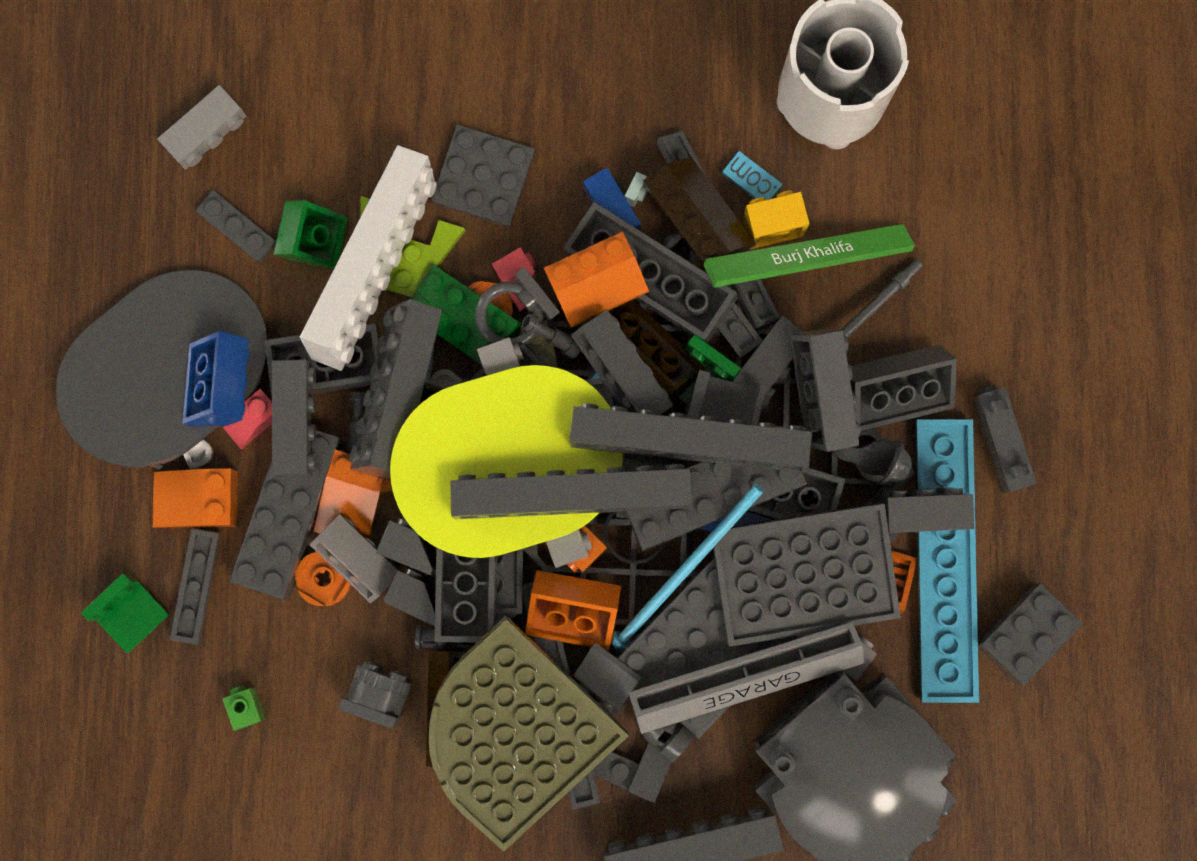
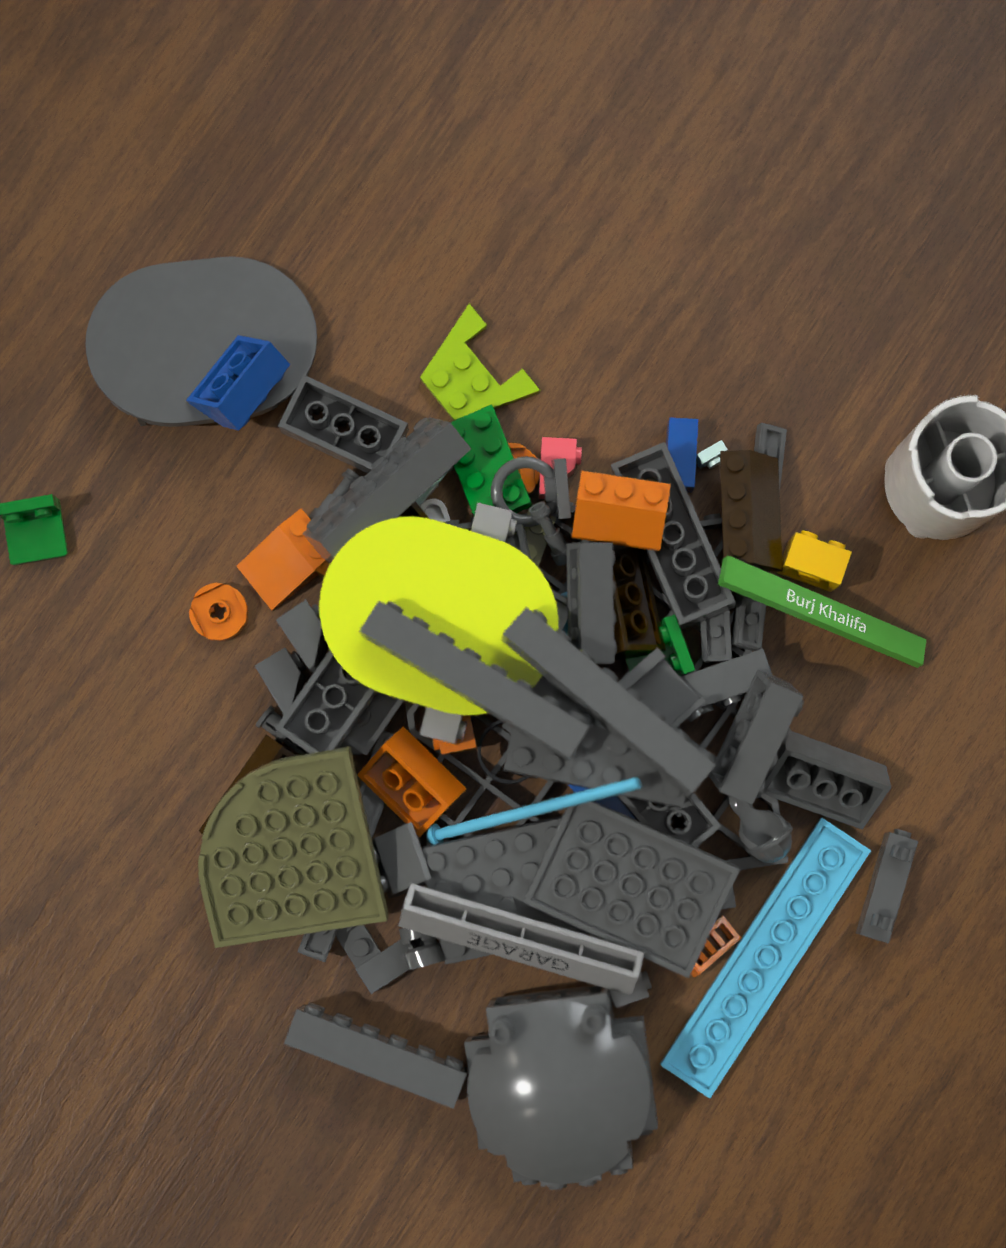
camera: 30 degrees right, 0 degrees up
orange slope [153,469,238,528] -> none
light grey brick [158,85,247,170] -> none
dark grey plate [170,528,221,645] -> none
white tile [183,440,214,470] -> none
dark grey plate [196,190,276,264] -> none
coral slope [223,389,272,449] -> none
bright green brick [223,685,266,731] -> none
dark grey brick [229,430,344,600] -> none
dark grey brick [272,360,316,477] -> none
green slope [274,200,349,270] -> none
white brick [300,145,437,371] -> none
light grey brick [309,514,398,603] -> none
dark grey piece [338,661,412,728] -> none
dark grey plate [431,125,536,228] -> none
medium azure tile [722,151,782,200] -> none
dark grey bar [841,259,923,338] -> none
dark grey brick [872,487,974,533] -> none
dark grey brick [978,583,1083,685] -> none

